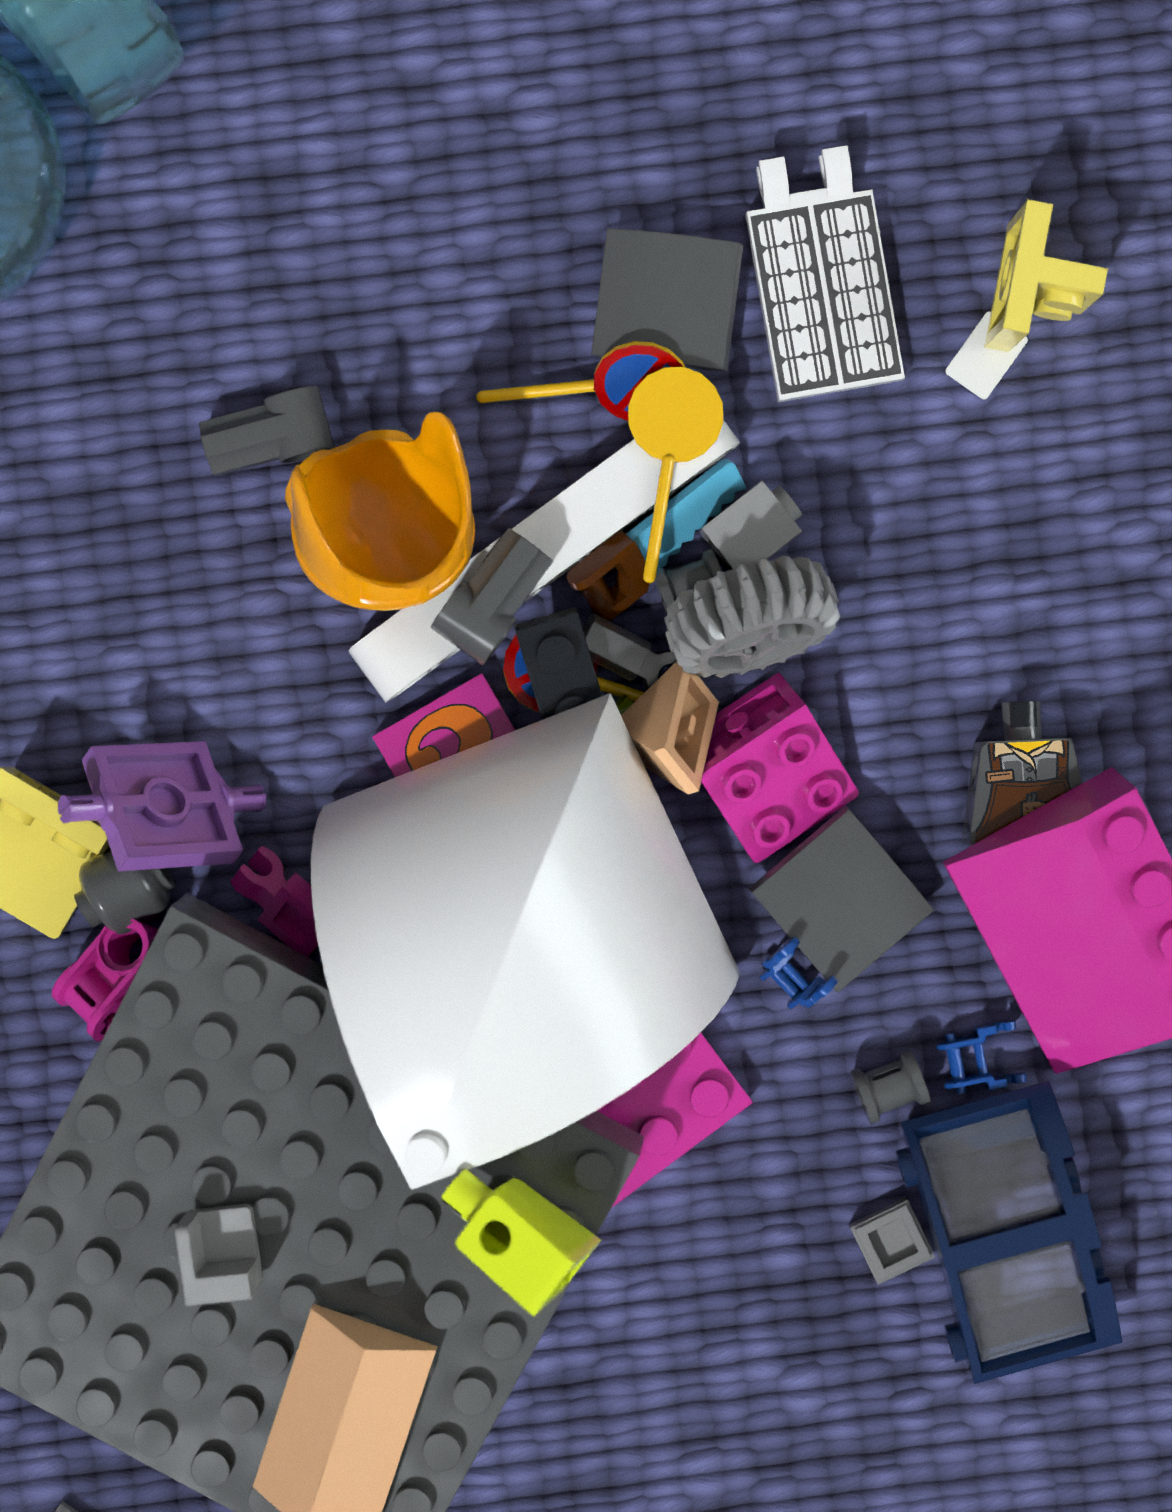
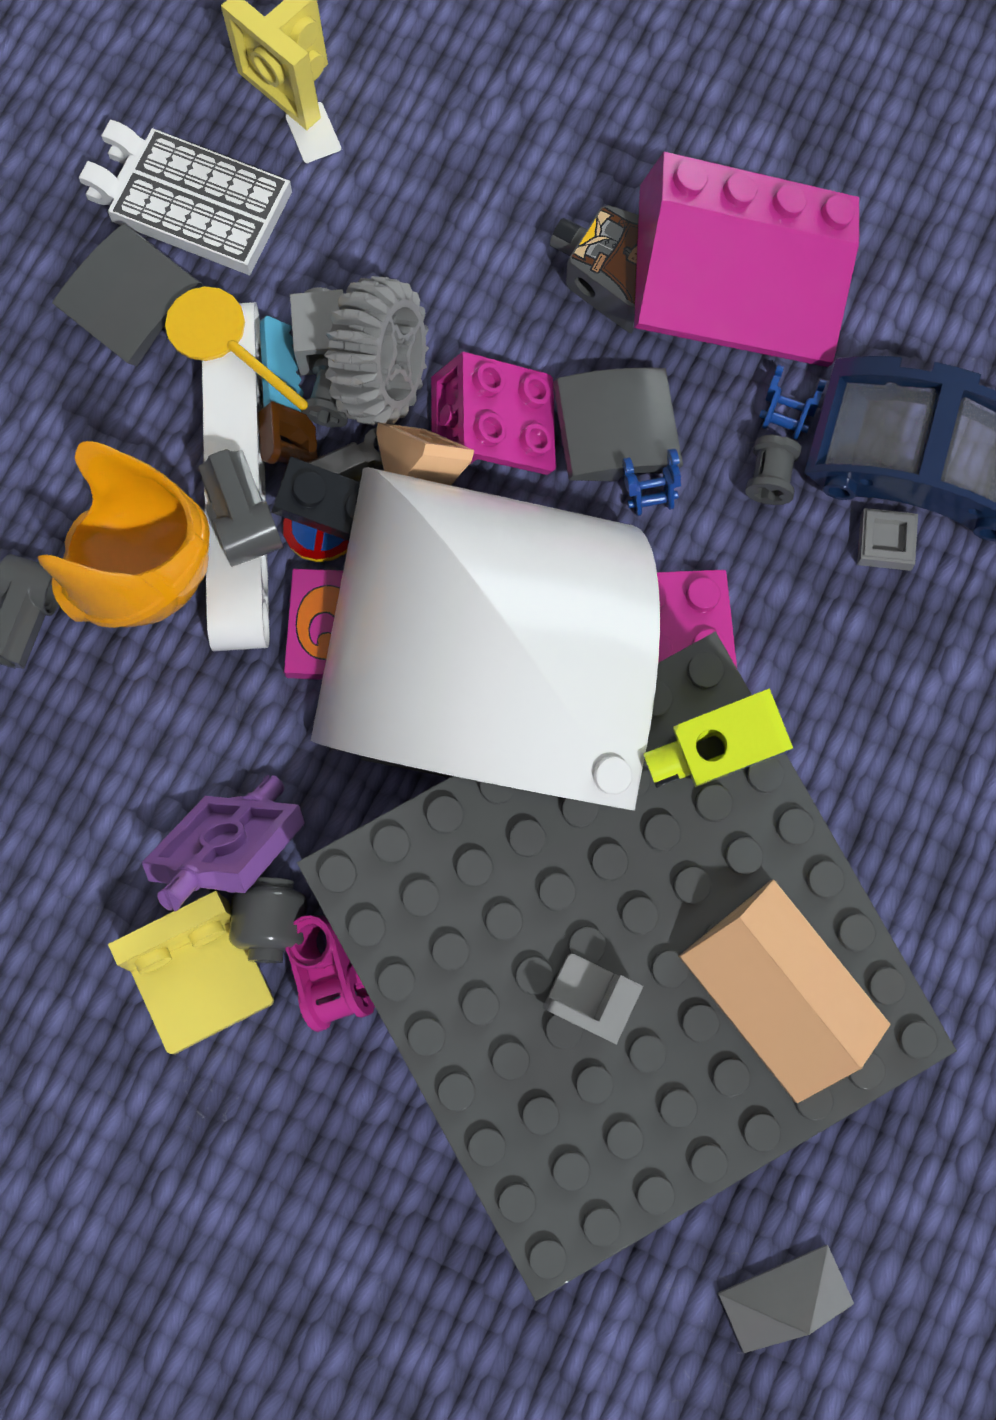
camera: 55 degrees left, 15 degrees down
dark pink plate [230,846,319,957] -> none
piece [476,341,685,421] -> none

